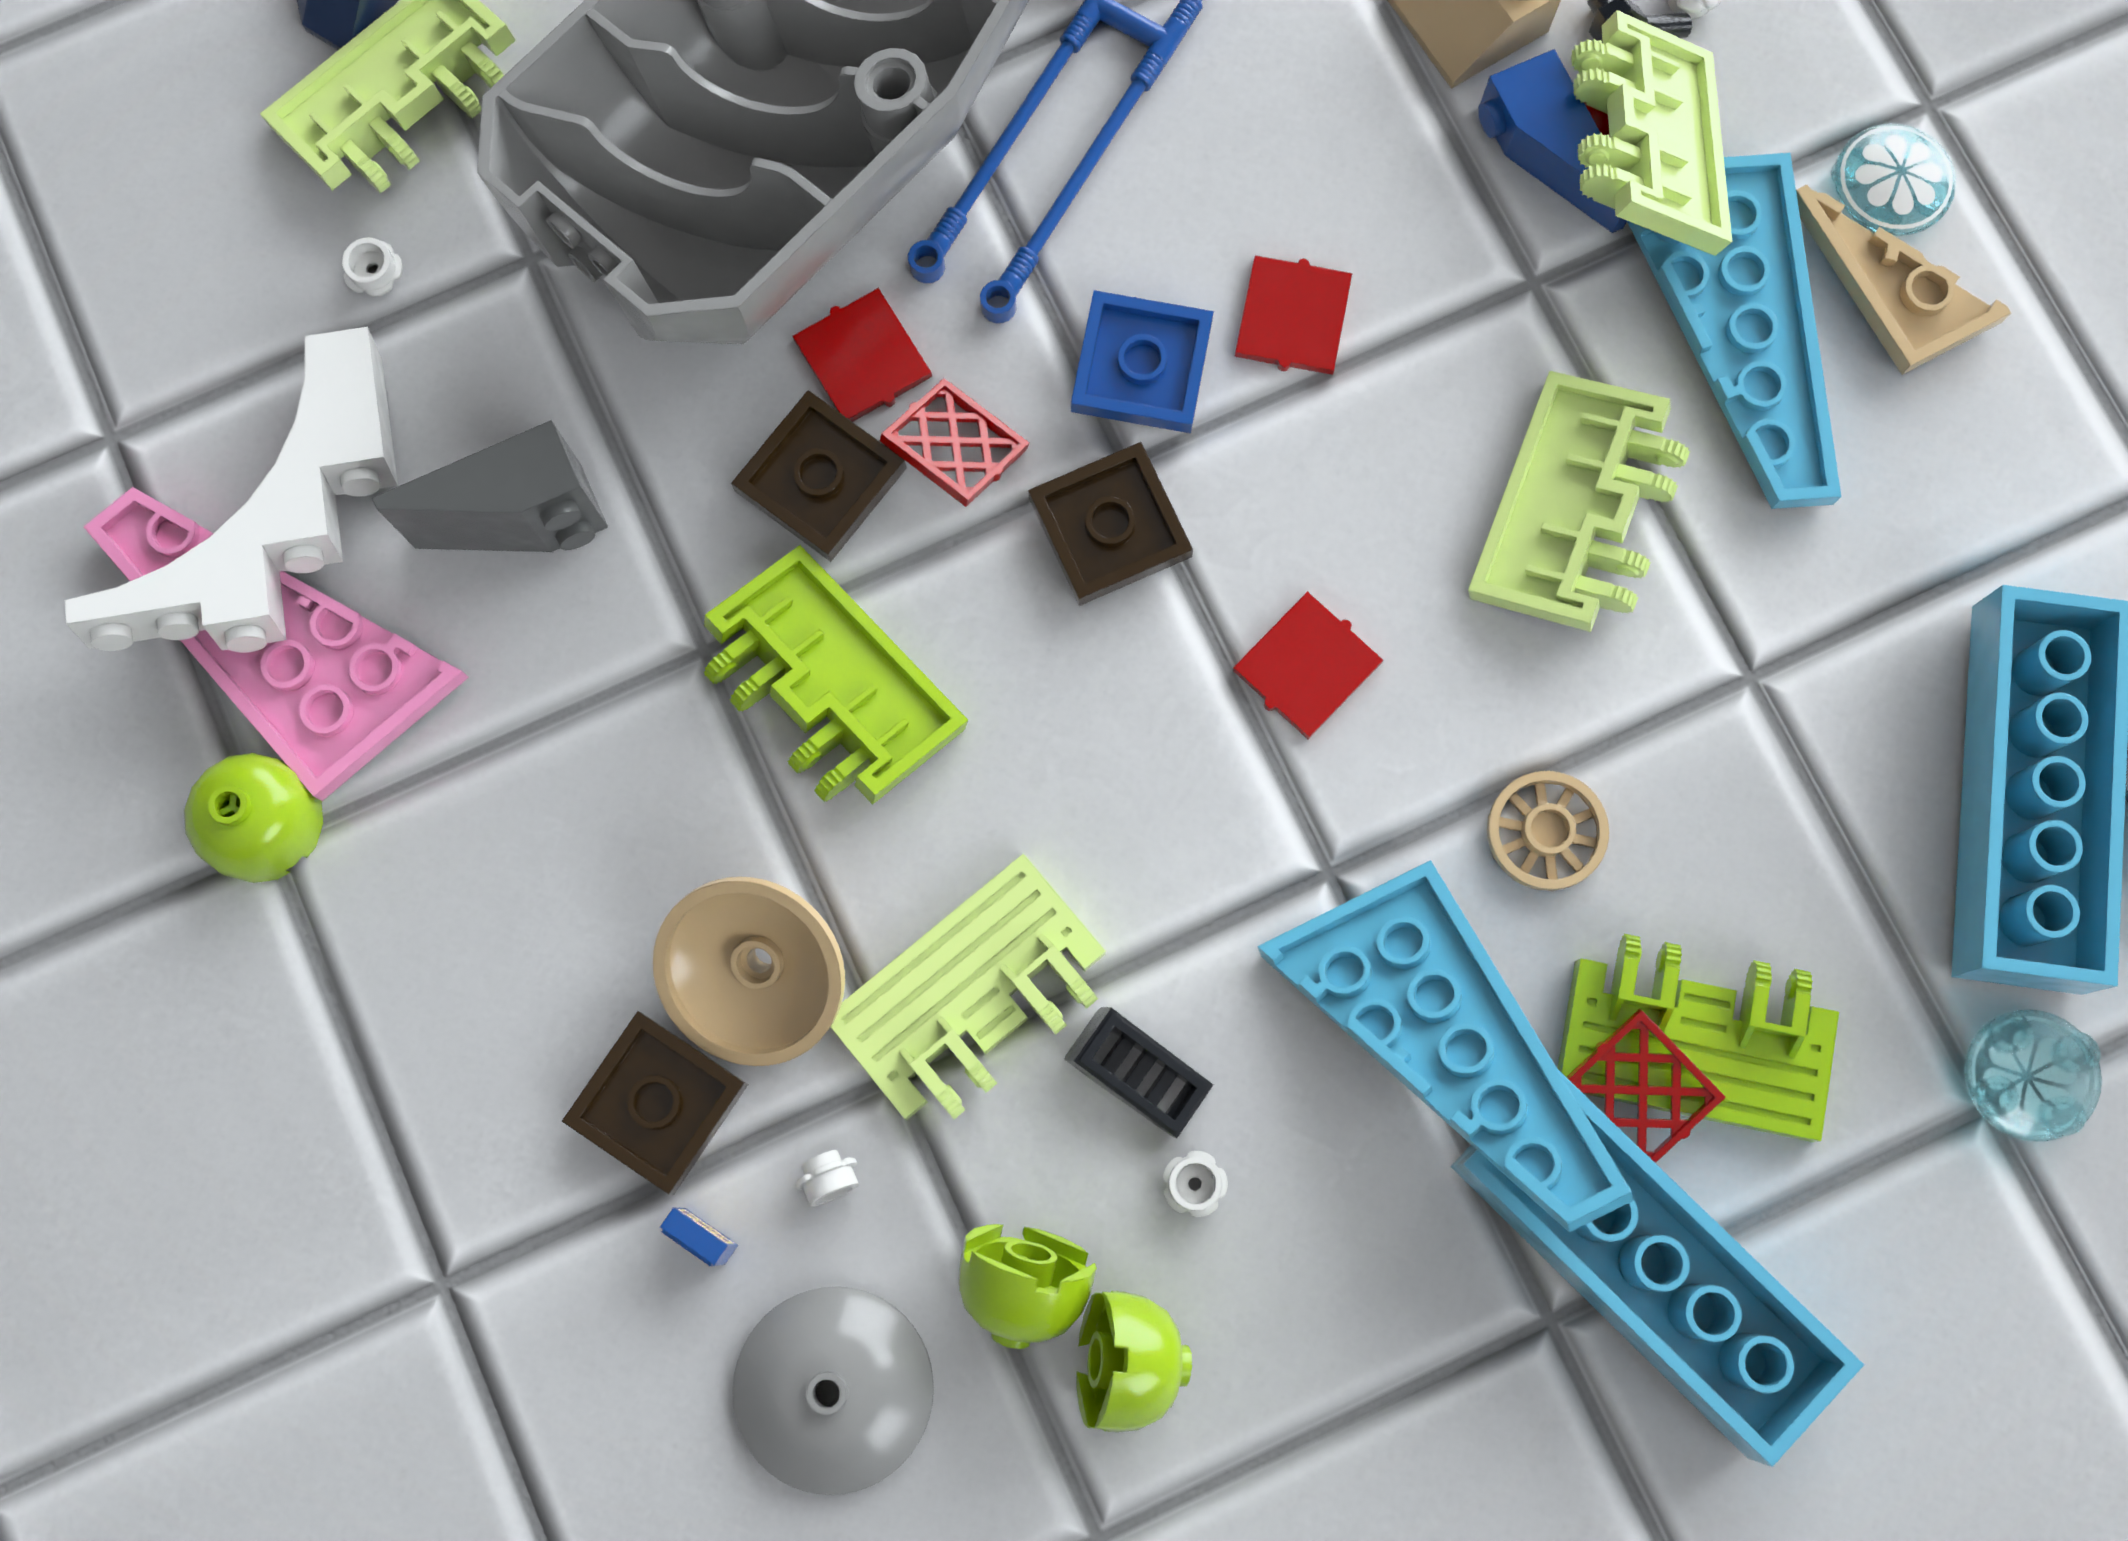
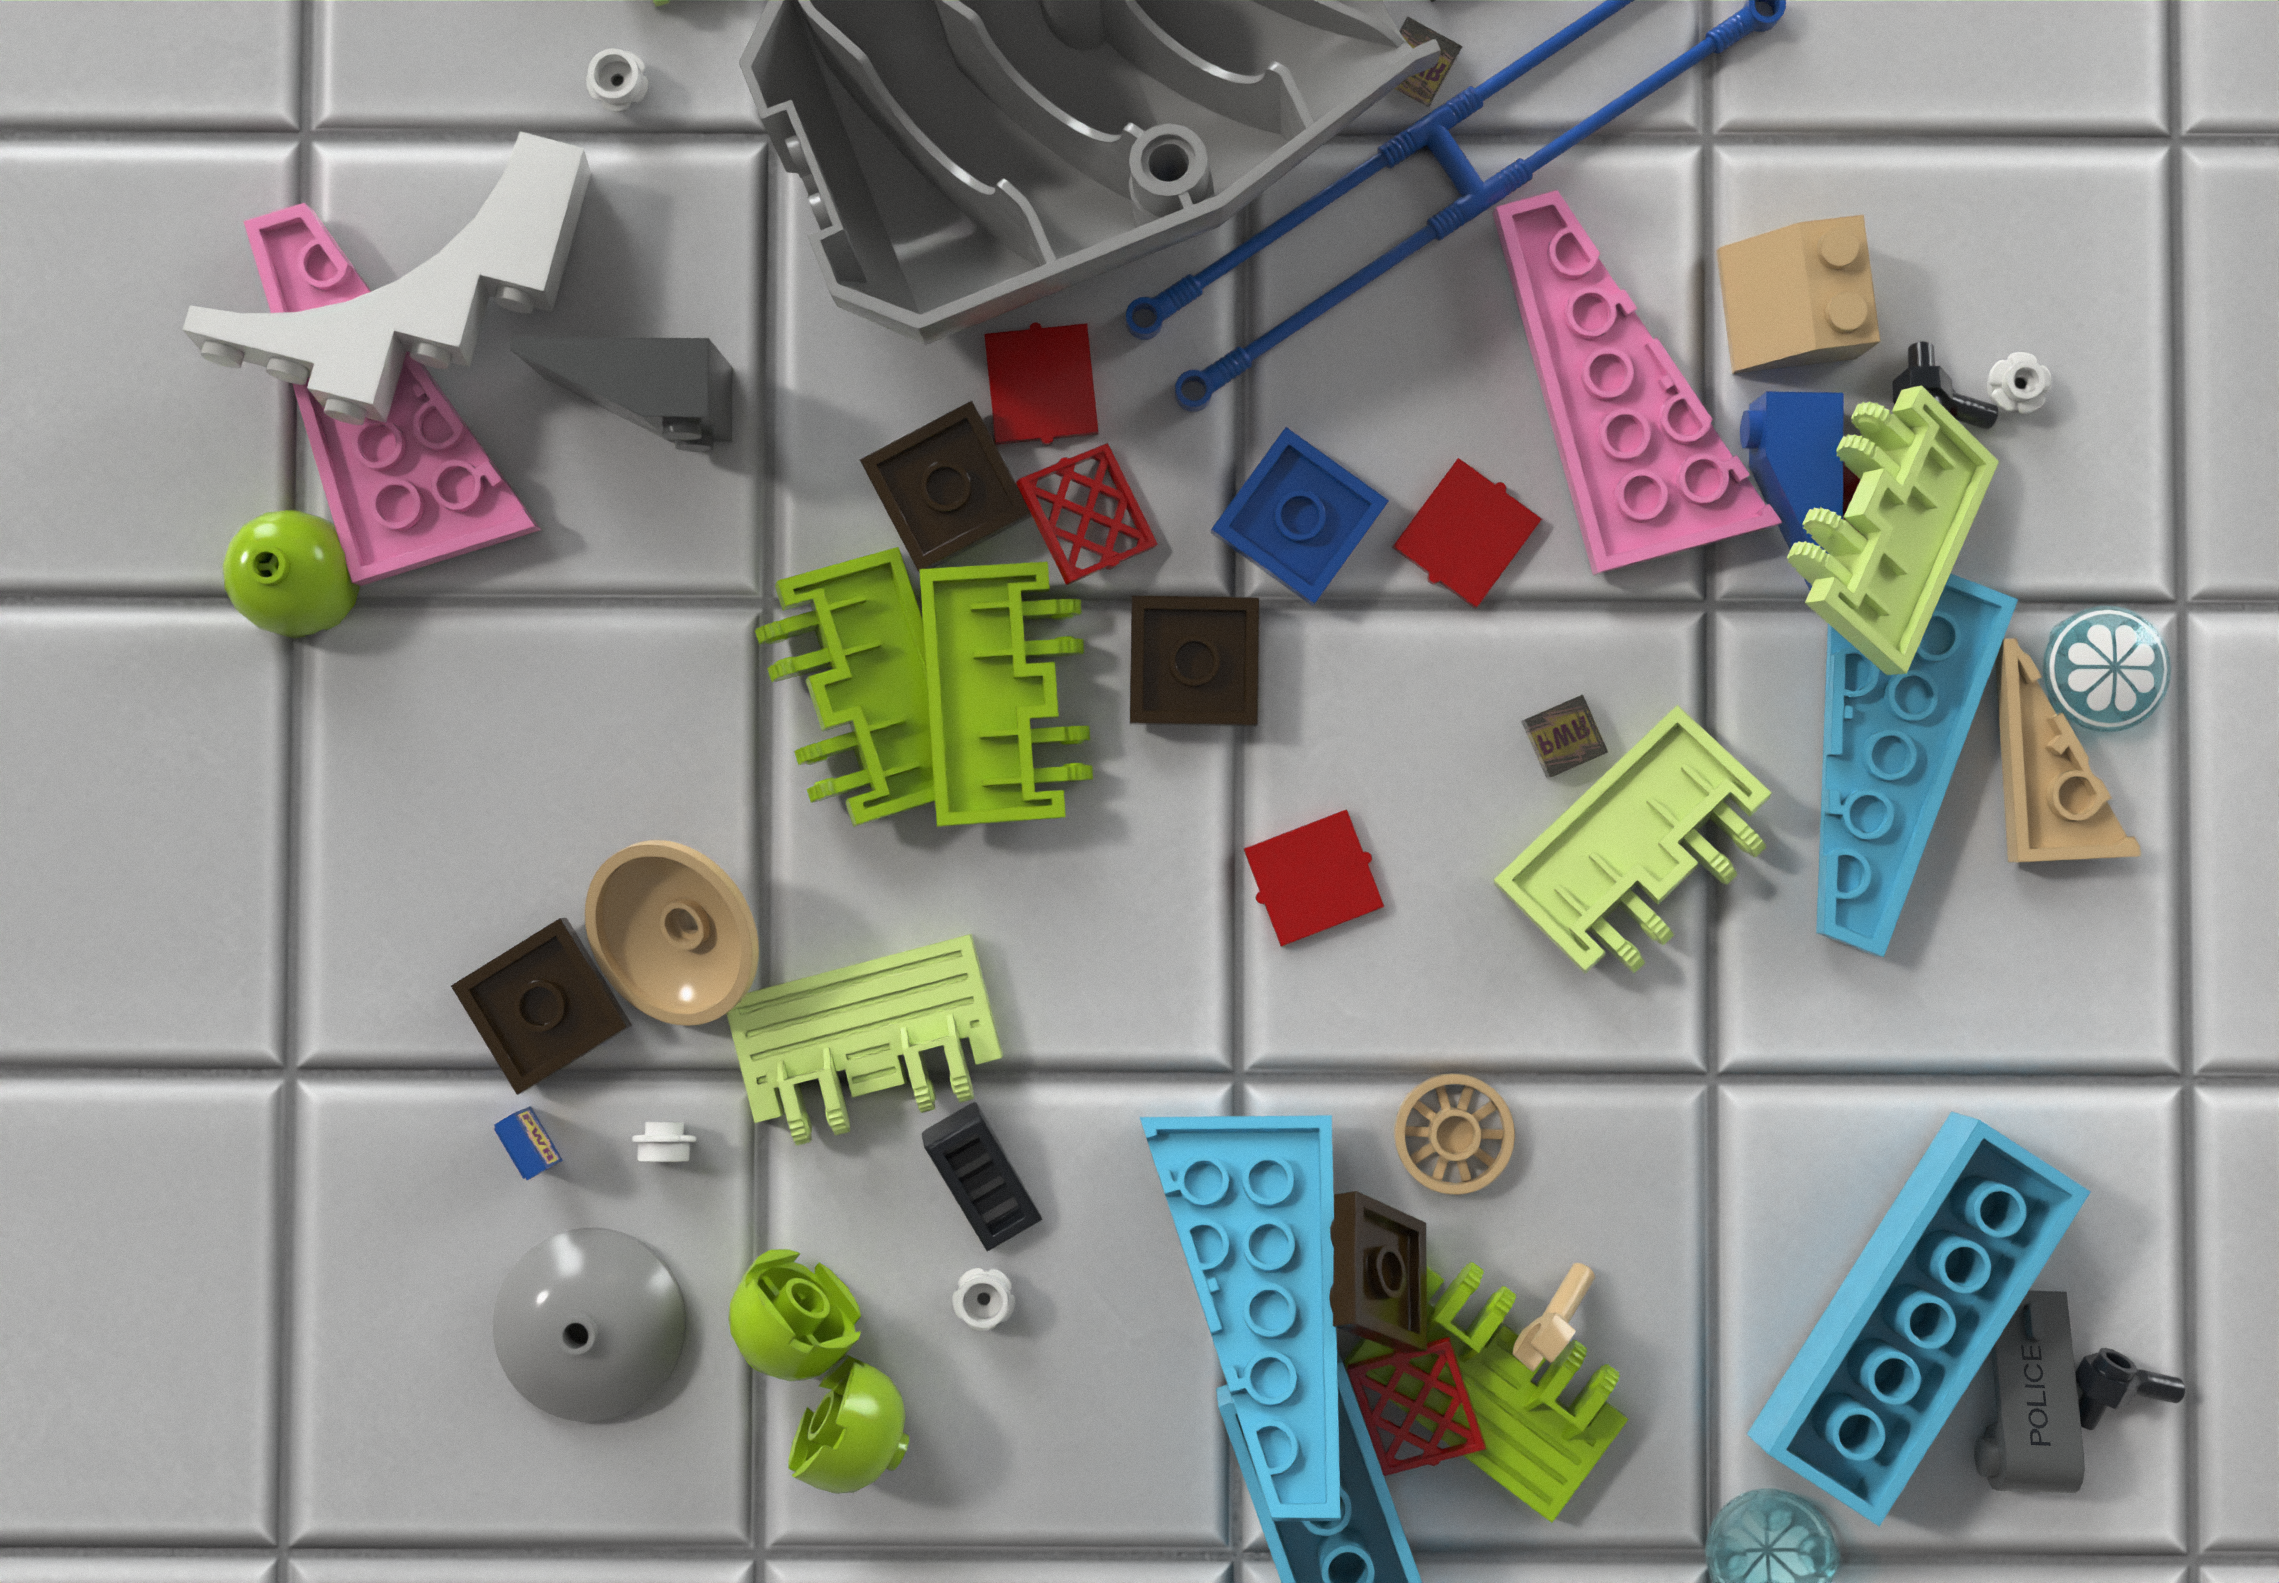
camera: 25 degrees right, 10 degrees up
none -> lime hinge [919,561,1093,827]
none -> dark brown plate [1329,1191,1427,1353]
none -> bright pink wing [1493,190,1782,576]
none -> tan bar [1512,1263,1595,1372]
none -> clear smoke tile [1521,694,1608,778]

